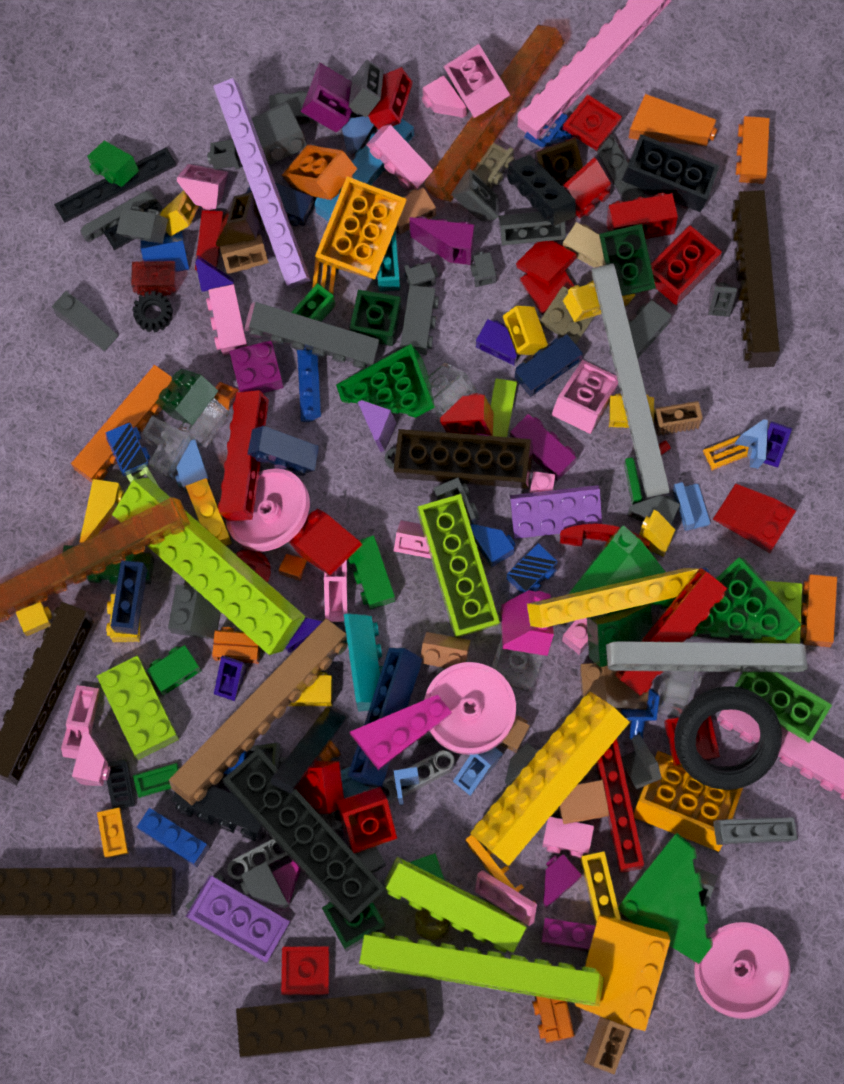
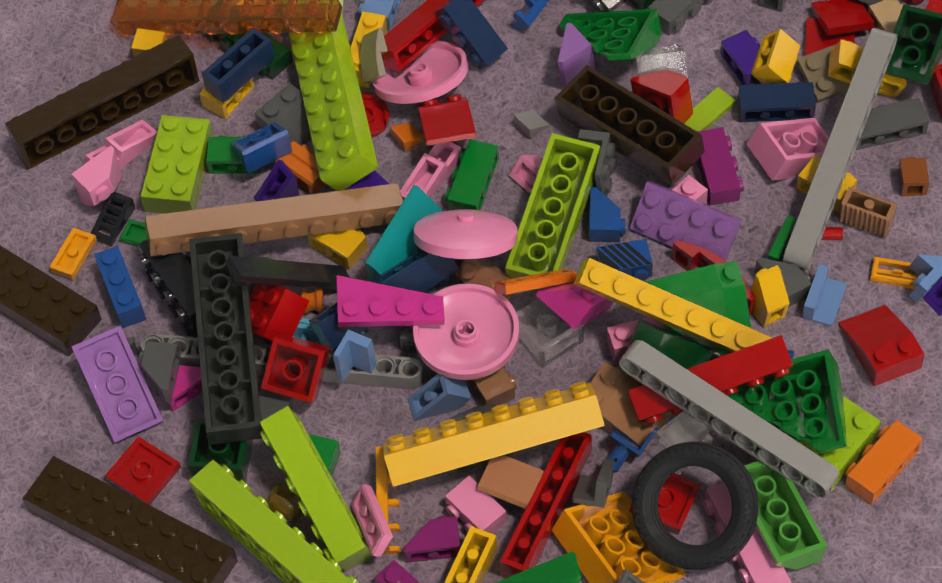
camera: 35 degrees right, 15 degrees down
none -> blue slope [230,122,292,174]
none -> dark tan slope [360,28,388,83]
none -> bright pink dish [414,209,517,259]
none -> orange tile [494,269,577,295]
none -> light grey slope [514,110,549,140]
none -> dark orange brick [898,157,929,196]

